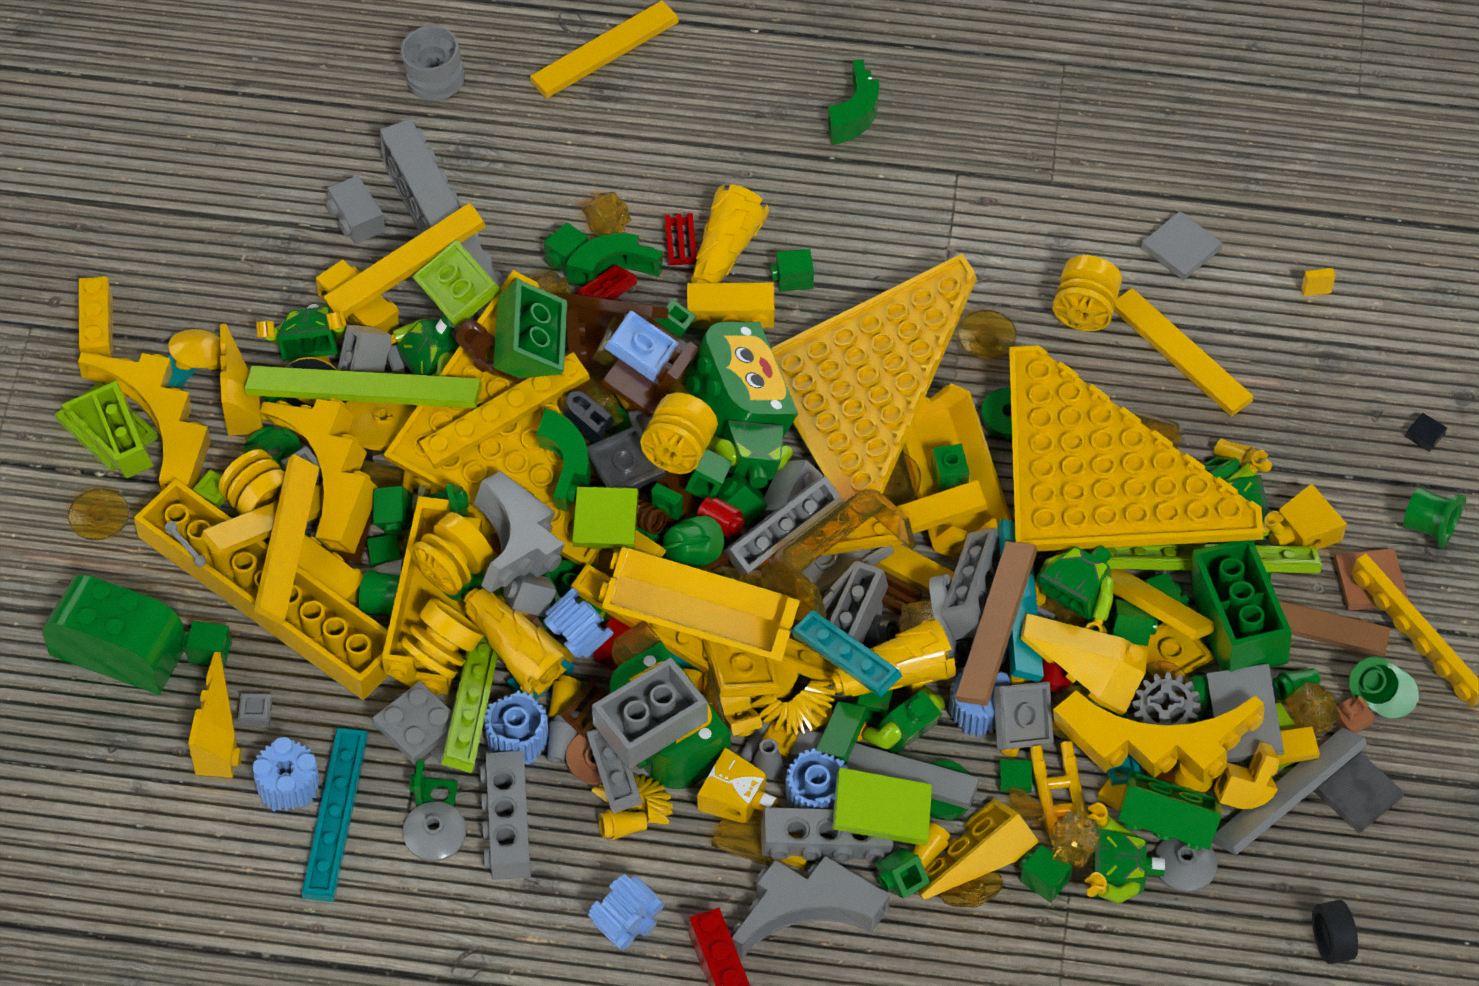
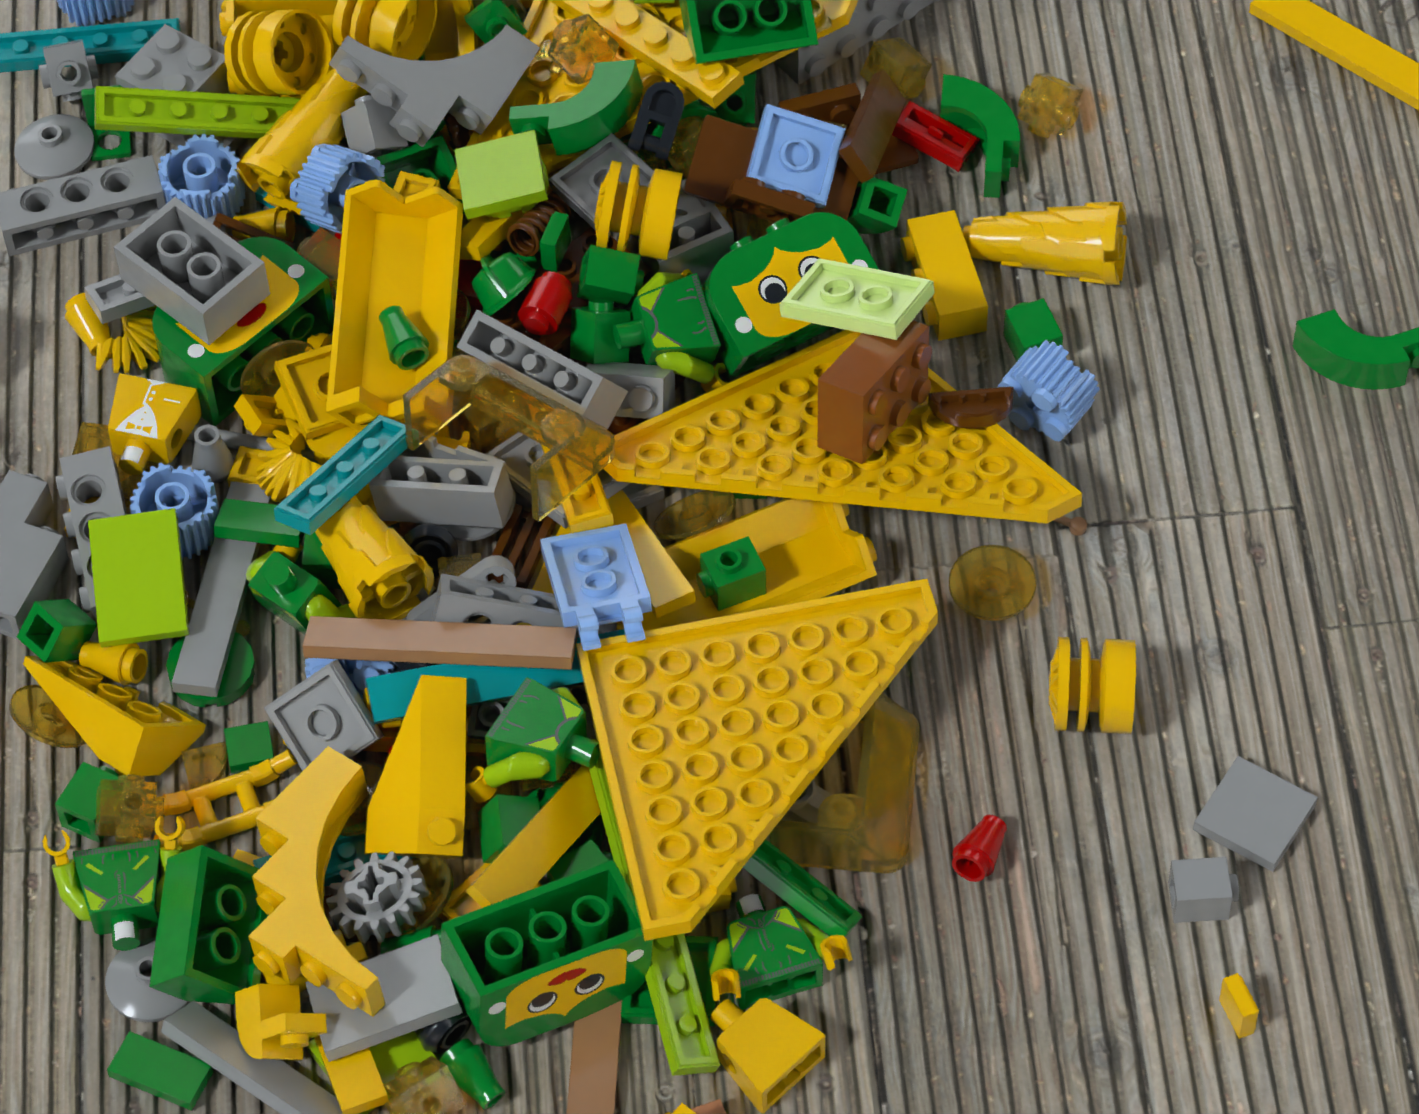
camera: 80 degrees right, 0 degrees up
green brick [544,222,588,274] -> none
red tile [664,213,697,266] -> none
yellow tile [1114,288,1254,417] -> none
yellow cone [1214,438,1256,468] -> none
none -> light grey brick [39,39,99,102]
none -> green tile [107,1031,214,1111]
none -> green cone [379,306,429,370]
none -> clear yellow brick [535,14,619,85]
none -> light blue tile [540,523,652,651]
none -> yellowish green tile [779,258,934,340]
none -> dark orange brick [817,320,932,464]
none -> reddish brown tile [928,387,1014,429]
none -> red cone [952,815,1007,882]
none -> light blue brick [998,340,1100,442]
none -> light grey brick [1168,857,1239,923]

